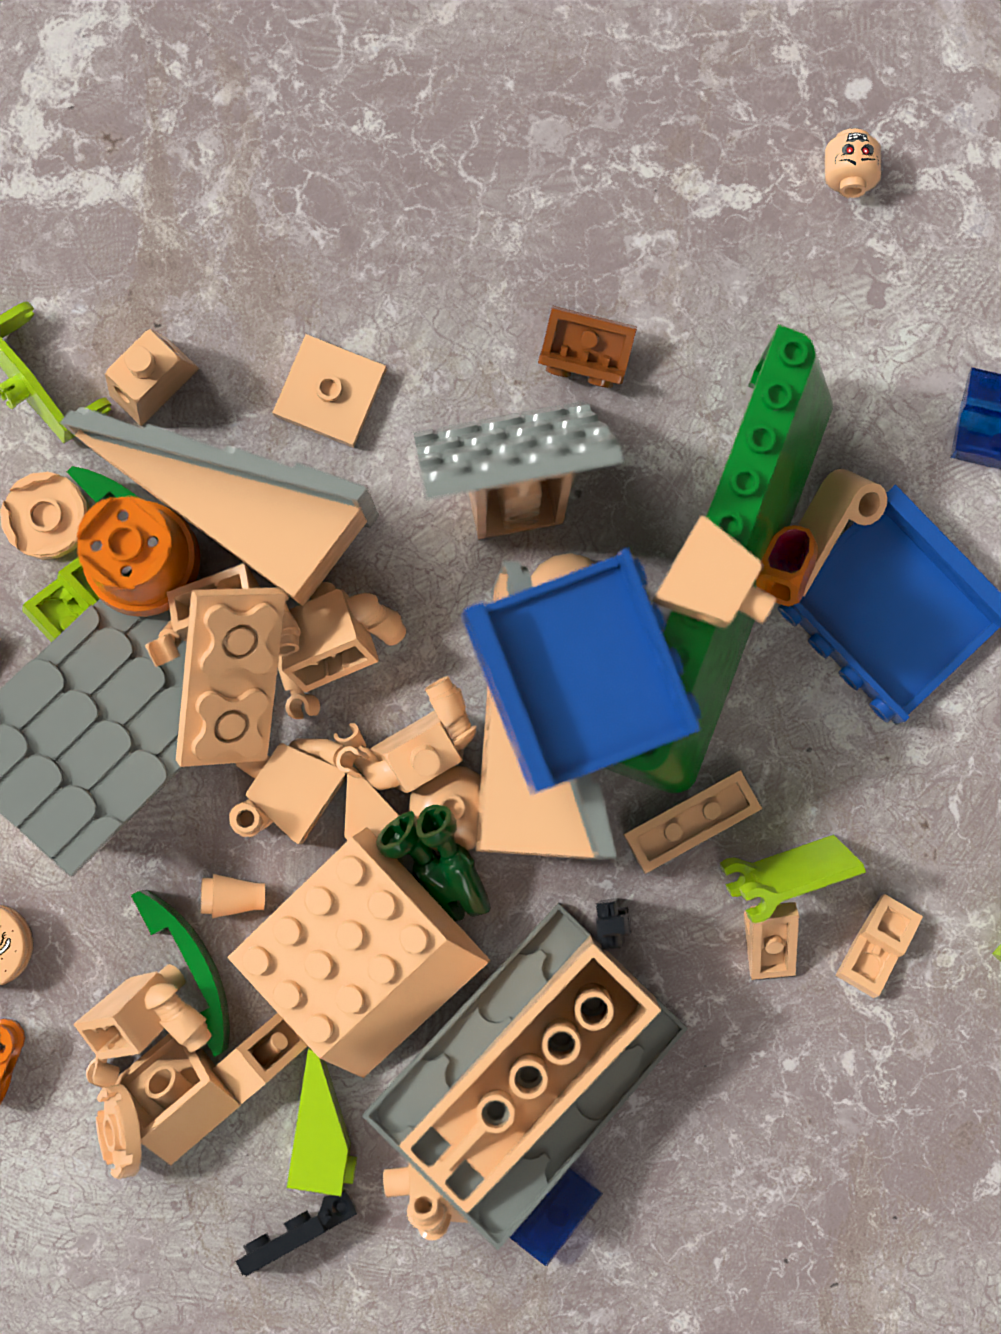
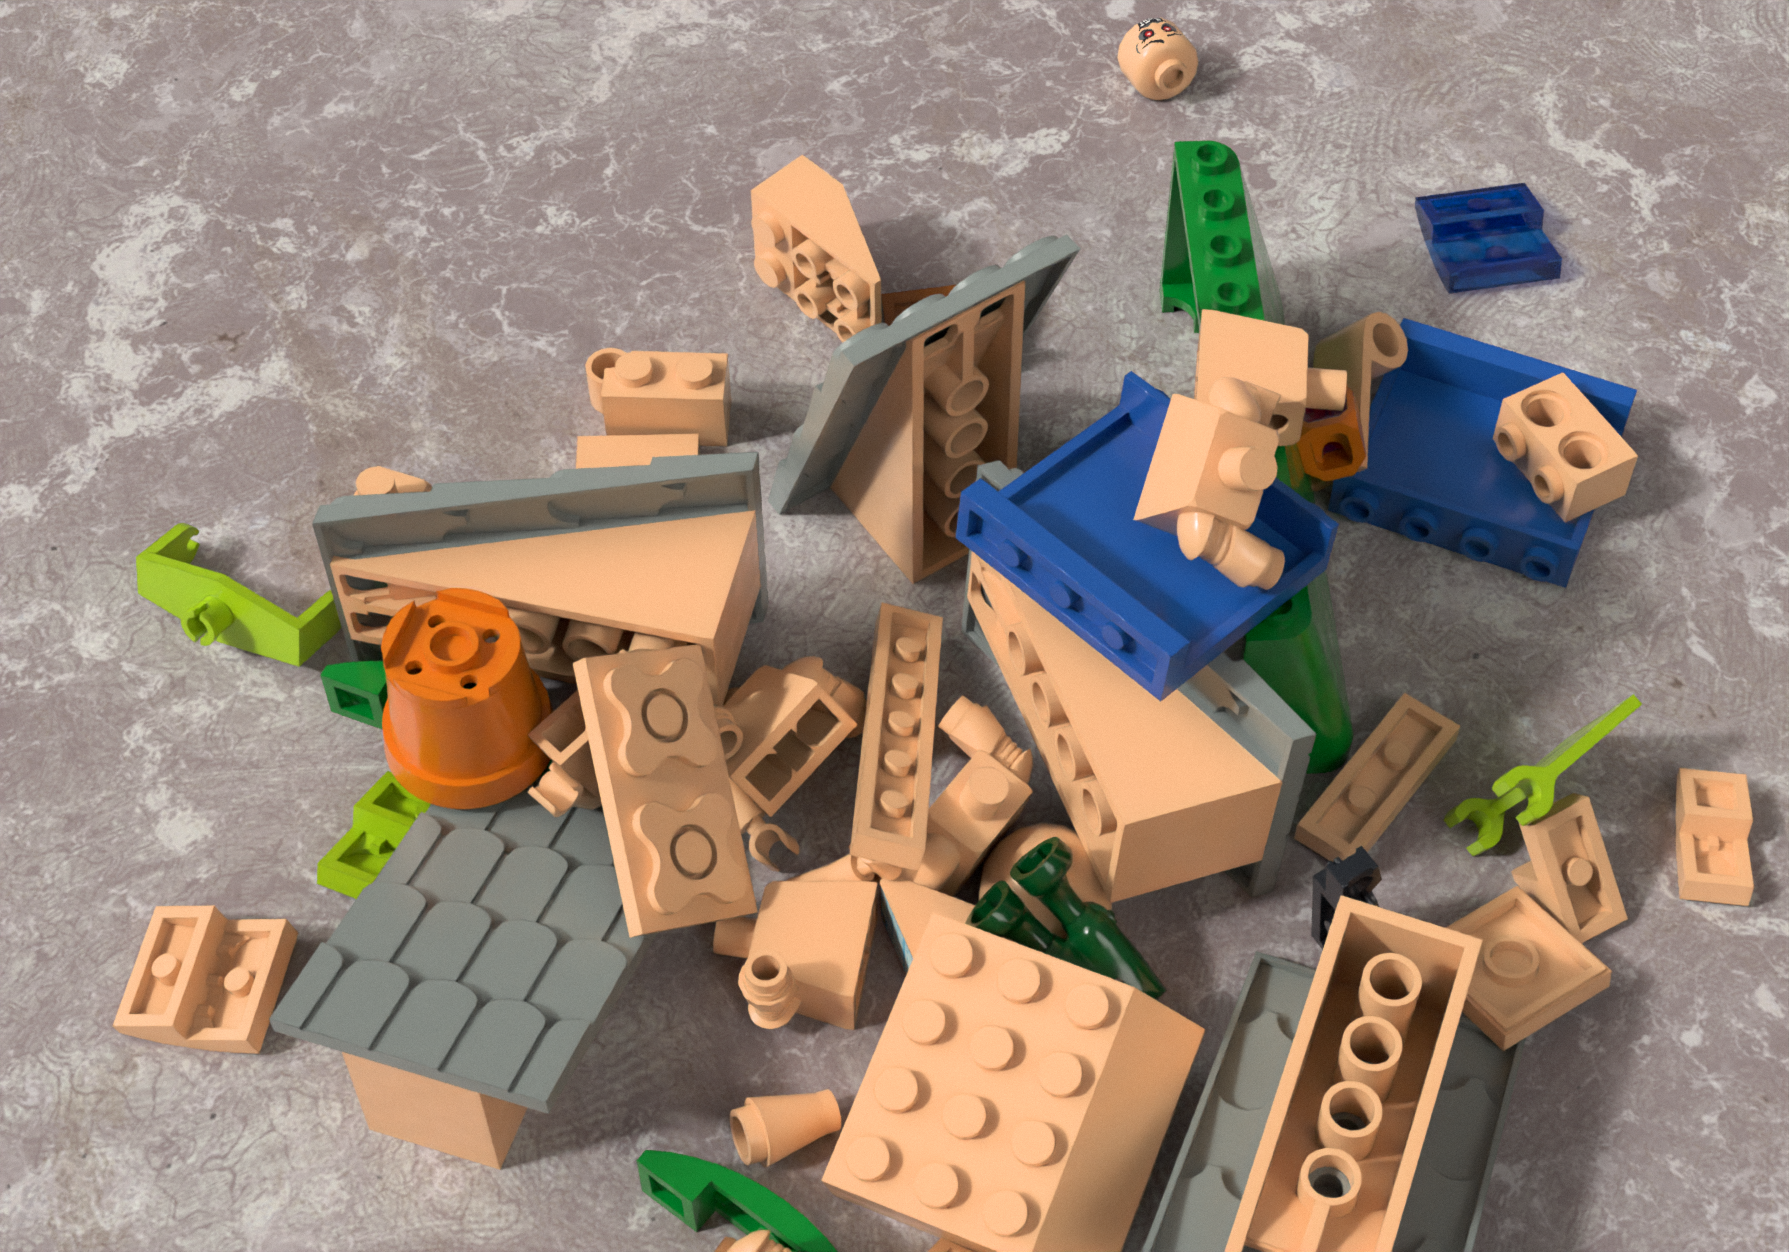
camera: 20 degrees left, 30 degrees down
light nougat tile [0,472,89,560] -> none
none -> light nougat hinge [585,348,732,446]
none -> light nougat slope [751,155,882,343]
none -> light nougat plate [849,602,943,871]
none -> light nougat torso [1133,377,1285,590]
none -> light nougat plate [1446,886,1612,1051]
none -> light nougat brick [1493,373,1638,523]

